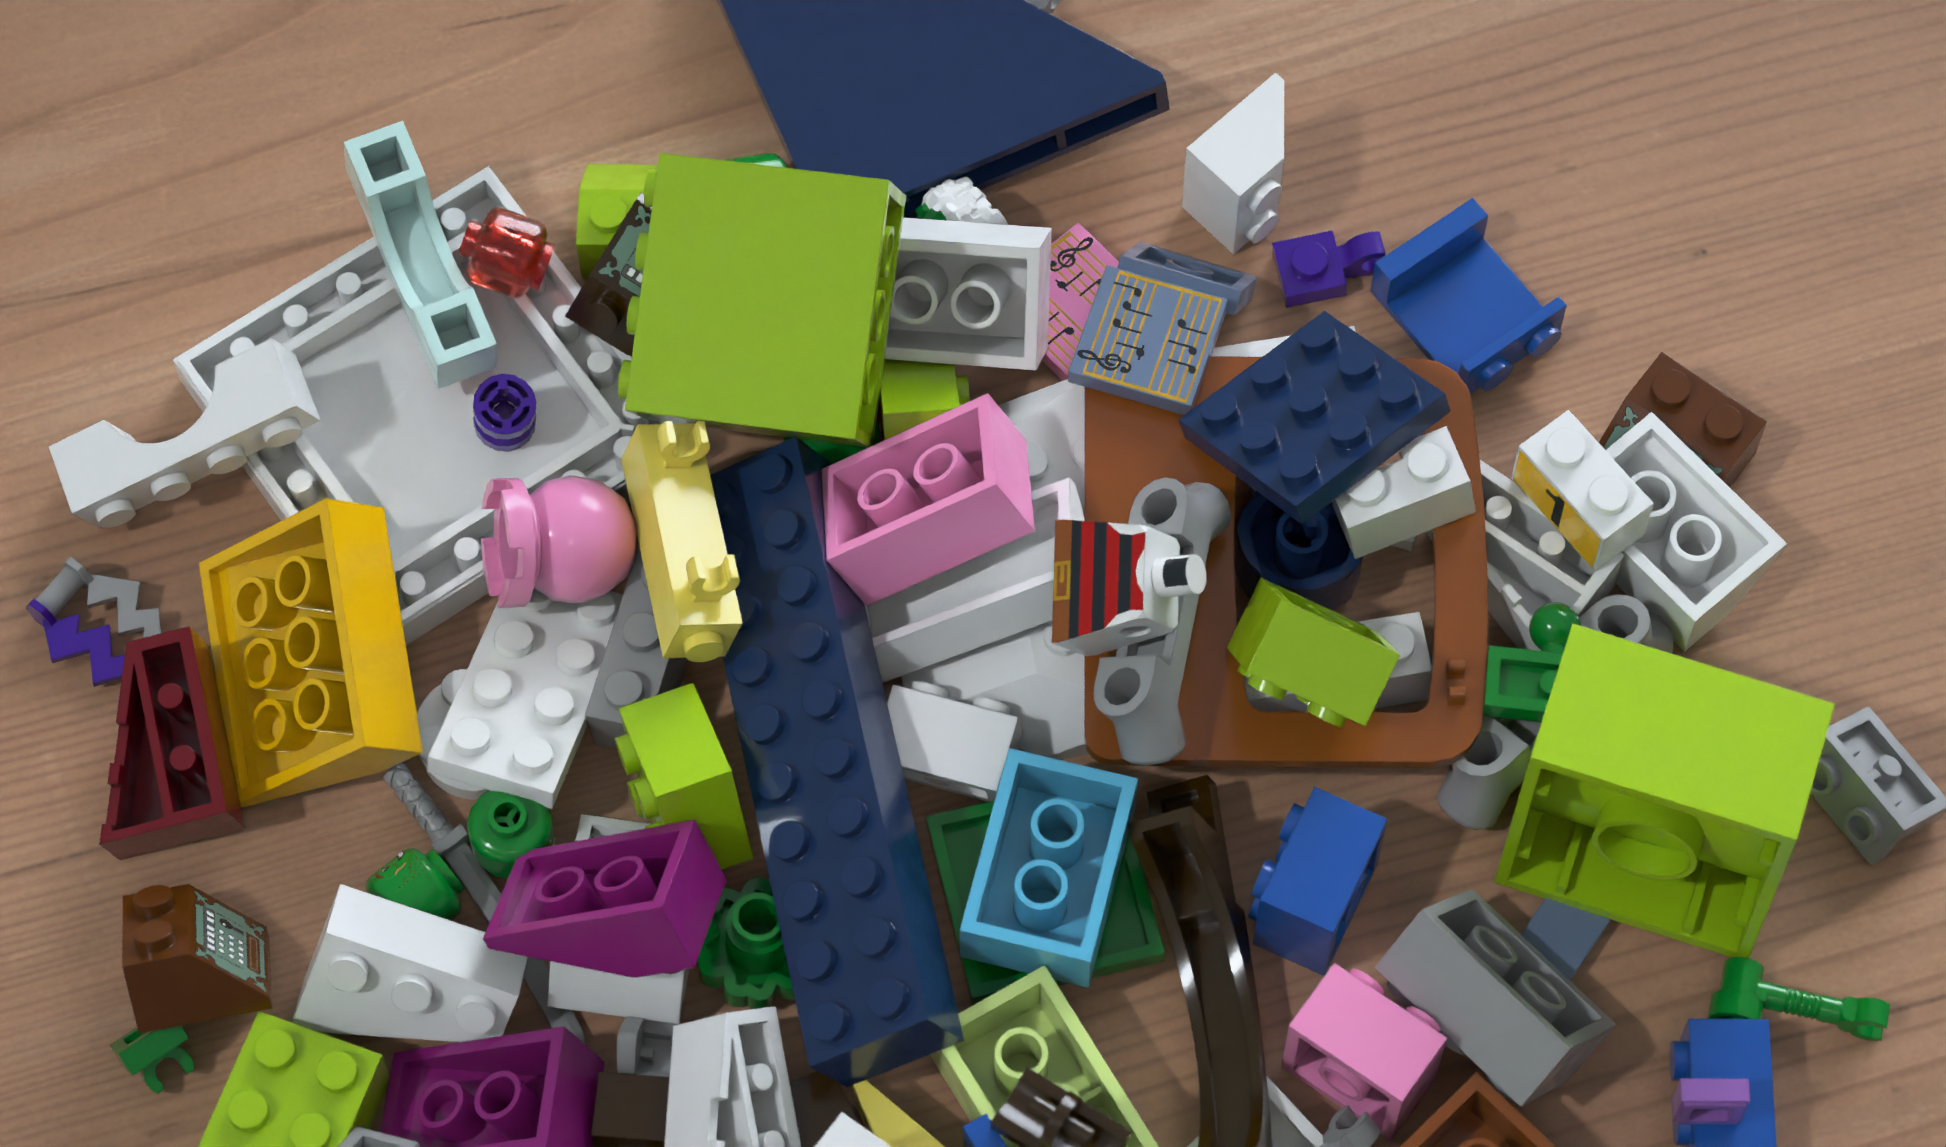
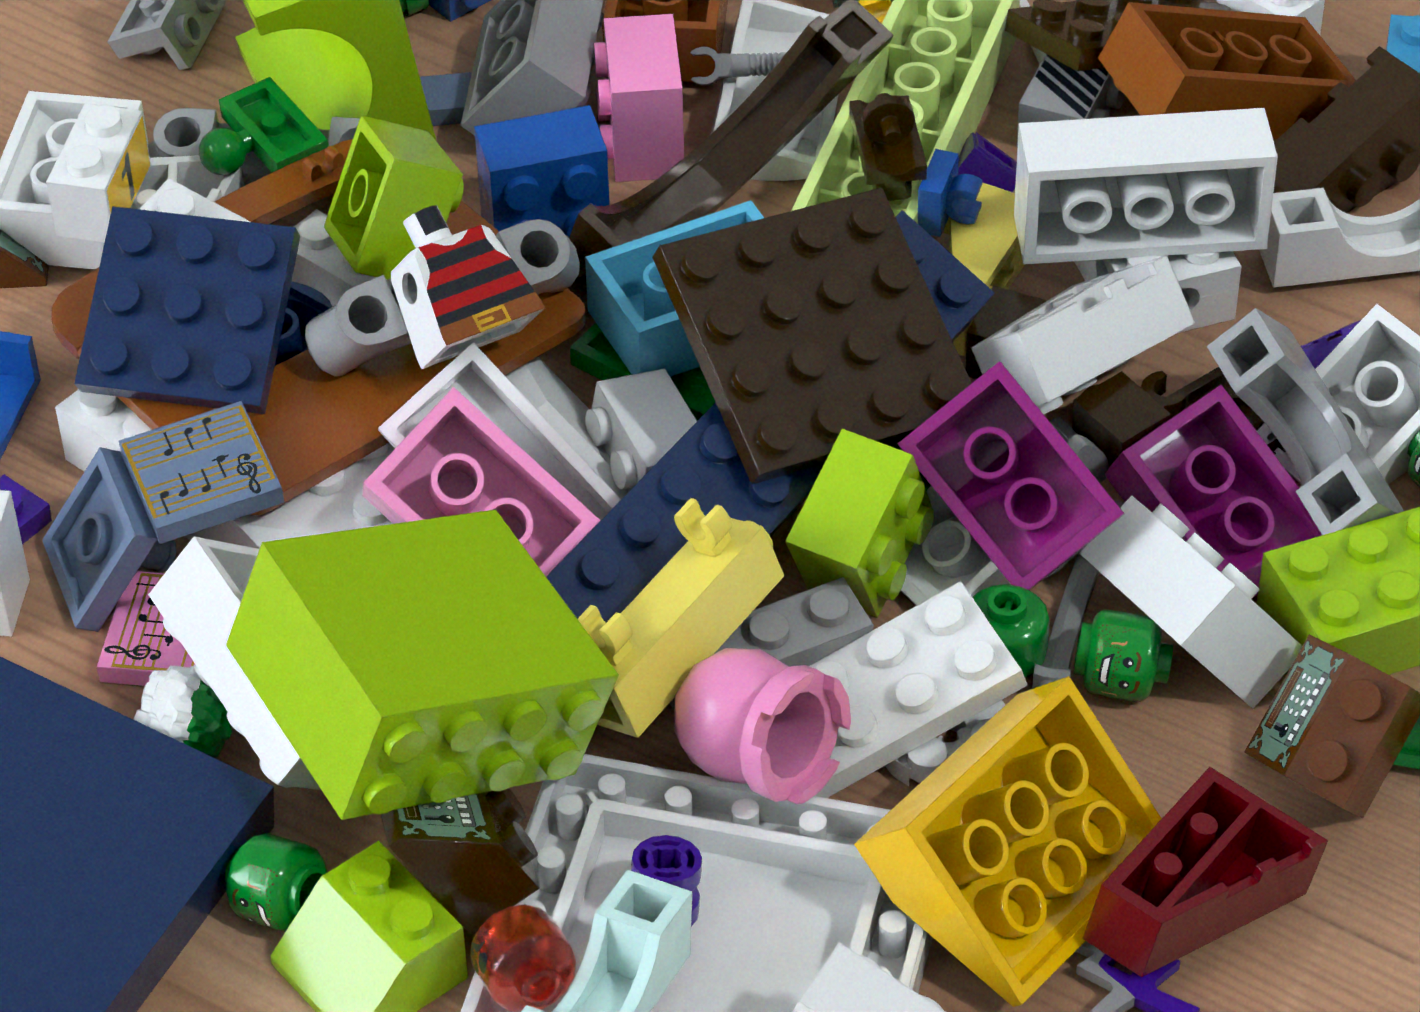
camera: 130 degrees left, 20 degrees down
none -> dark brown plate [652,188,972,485]

